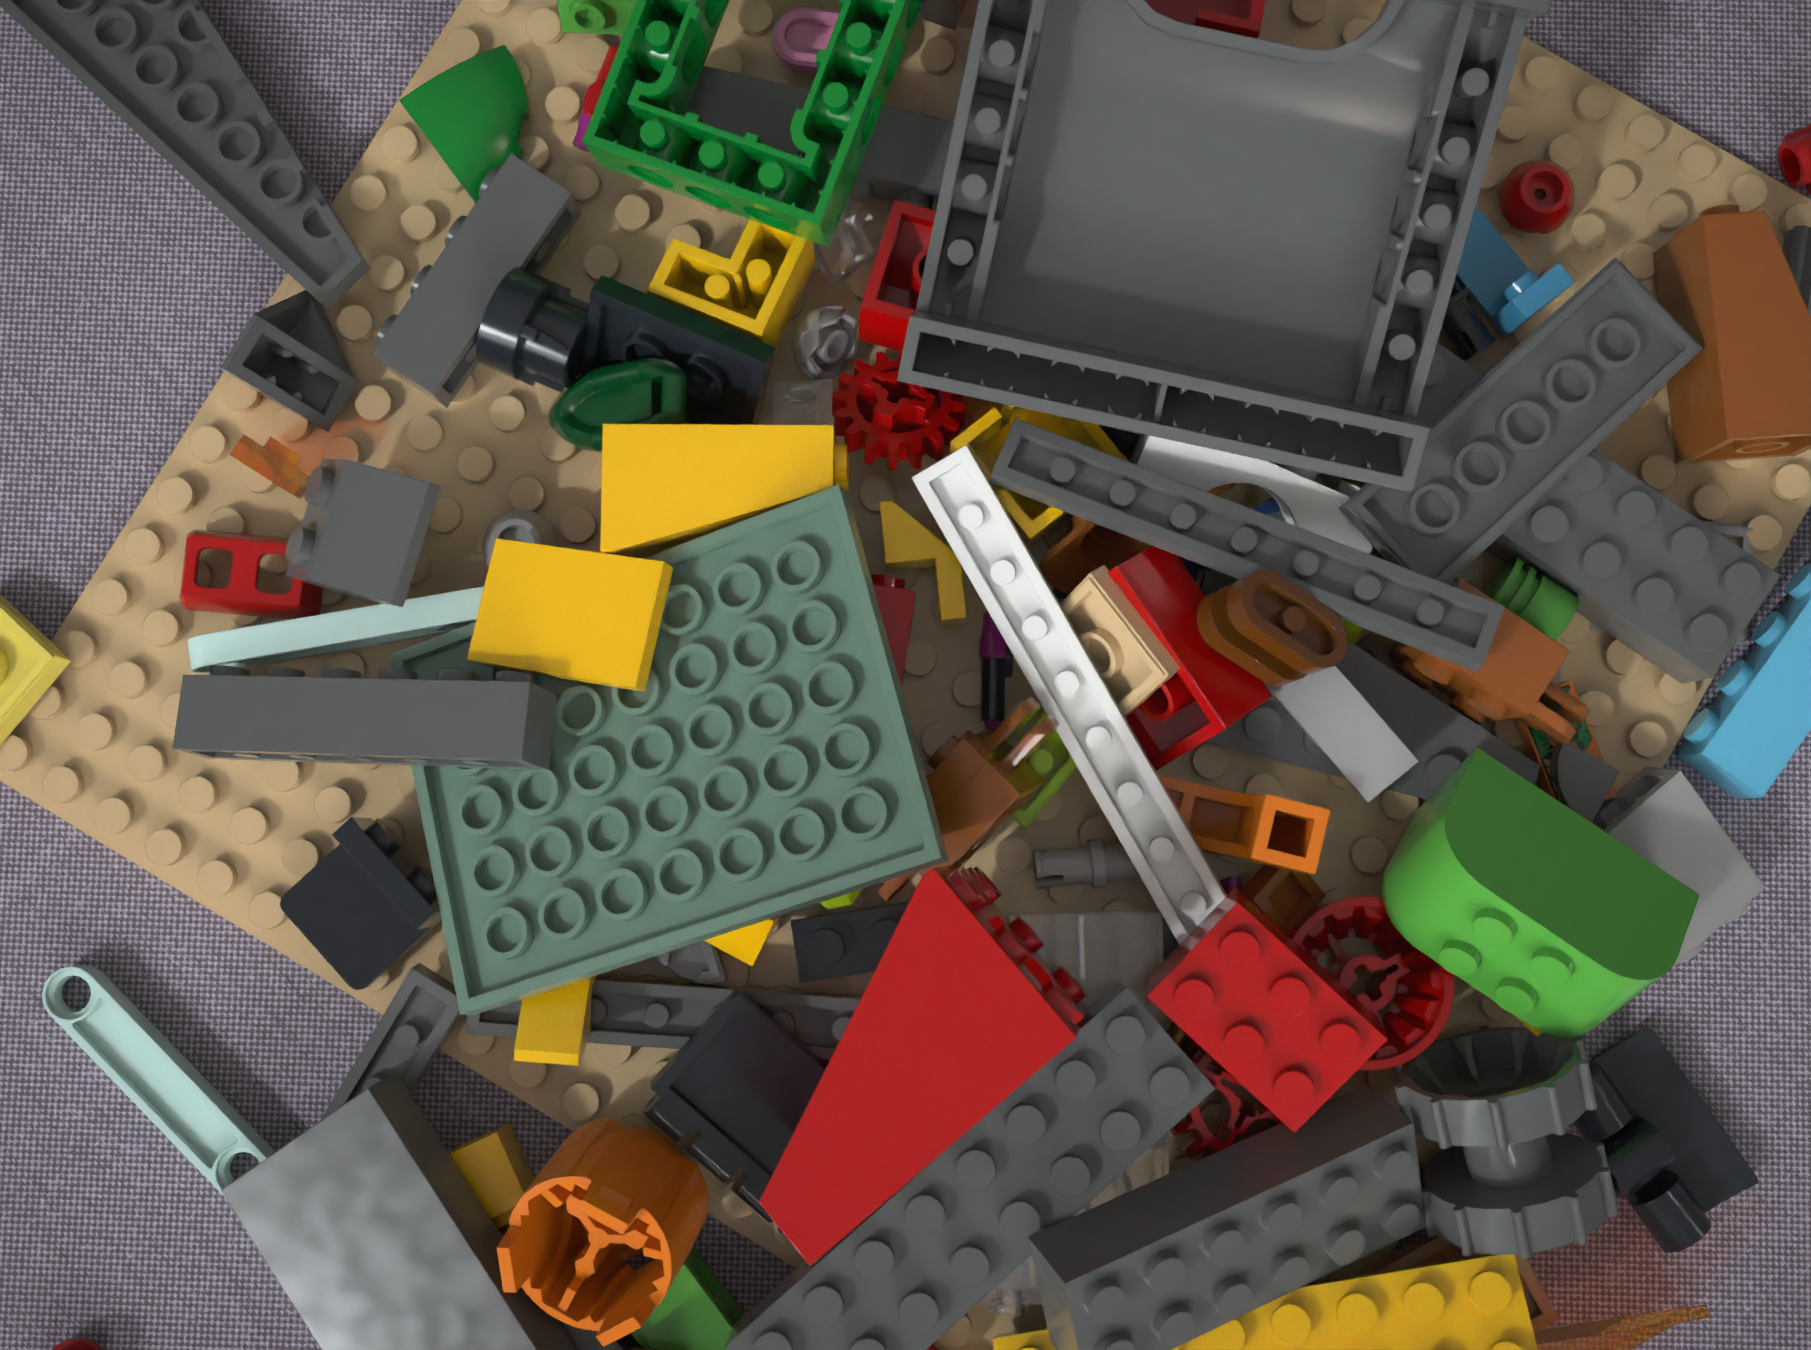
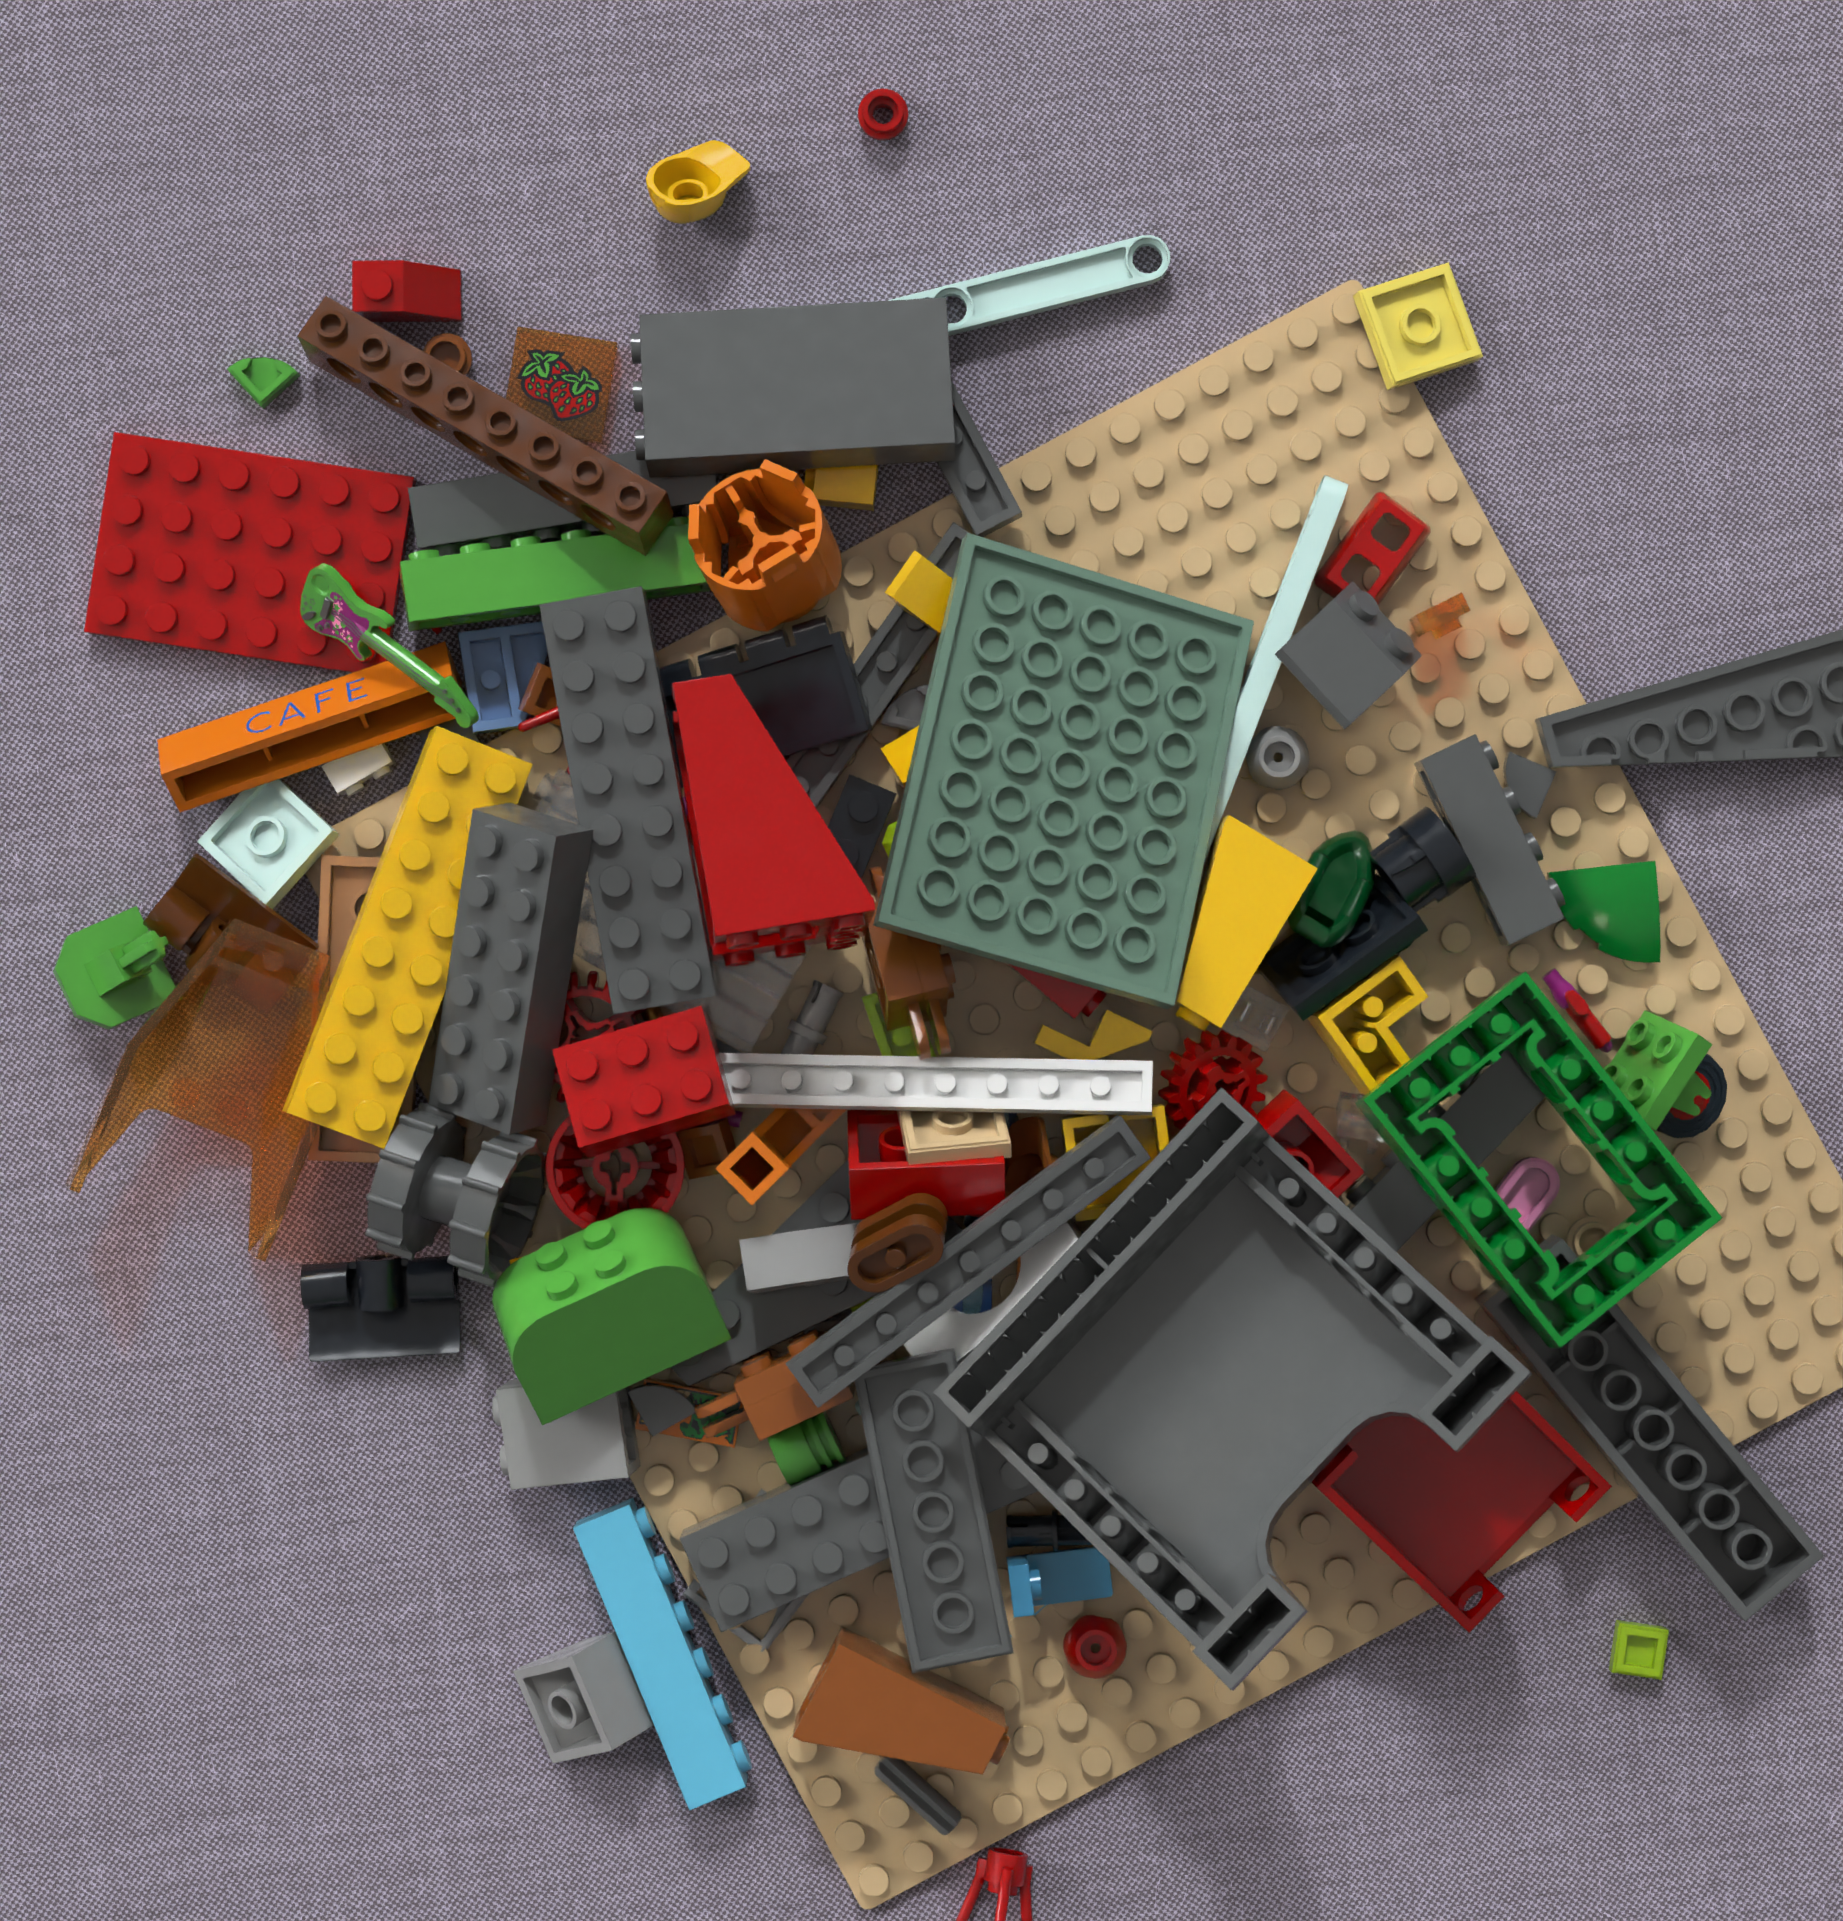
camera: 125 degrees right, 5 degrees up
dark grey brick [172,665,557,770] -> none
dark grey slope [221,290,359,432] -> none
black bracket [280,817,441,990] -> none
yellow tile [467,538,673,692] -> none
light grey plate [792,305,858,380] -> none
black piece [979,612,1013,730] -> none
none -> dark grey tile [1503,752,1557,819]

